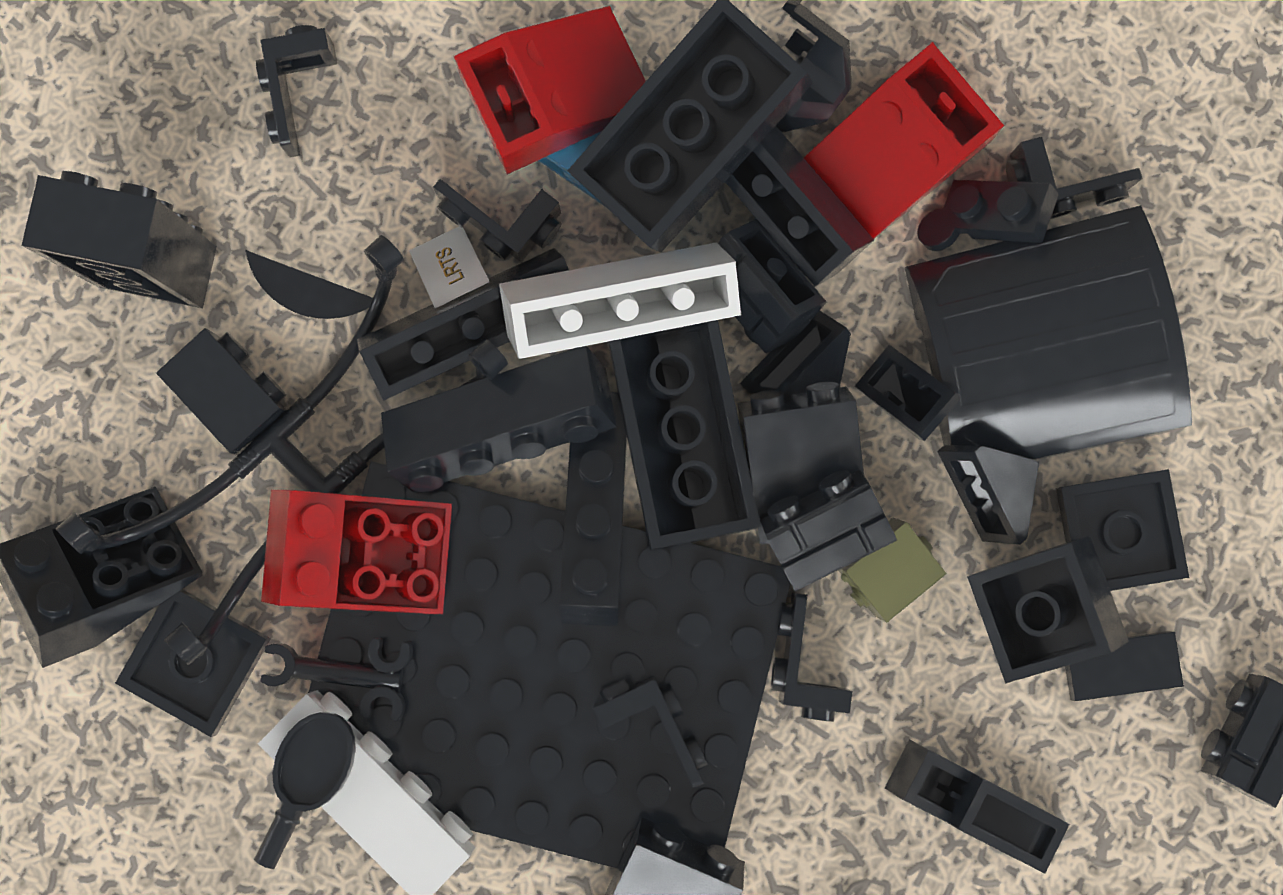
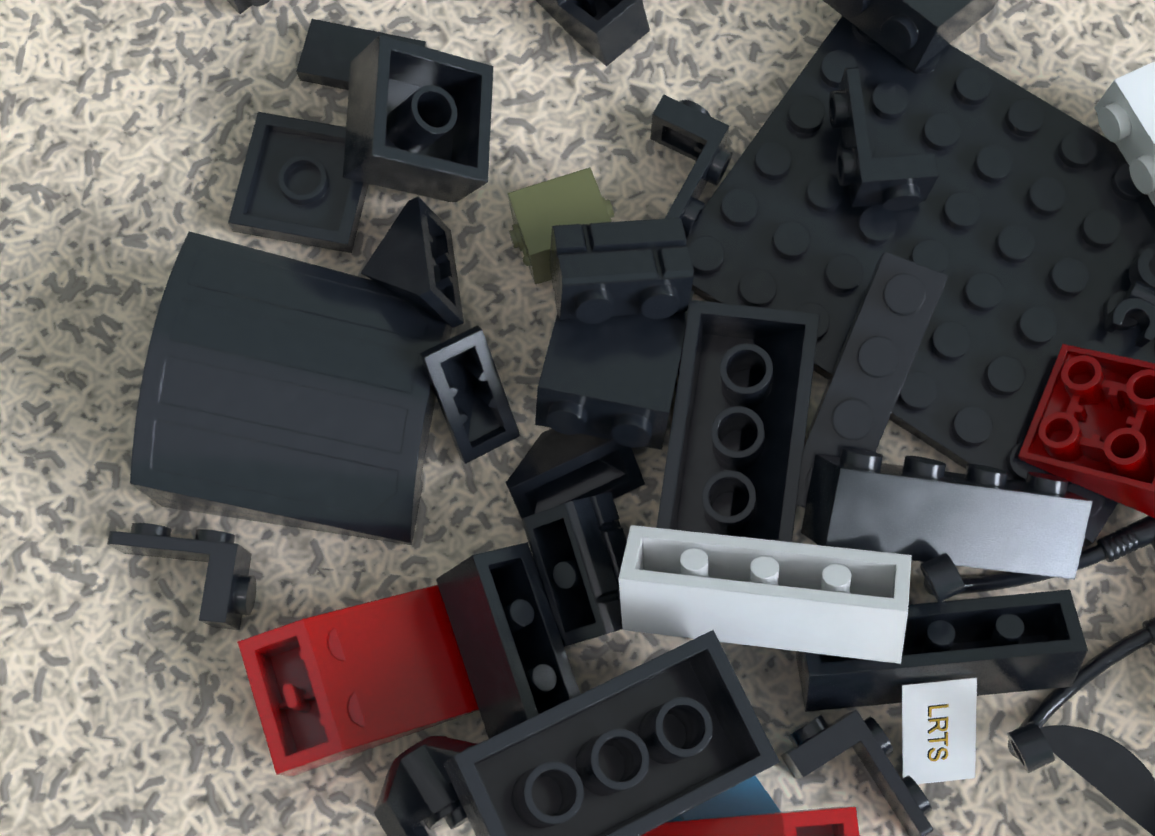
camera: 155 degrees left, 10 degrees down
black hinge [917,180,1059,251] -> none

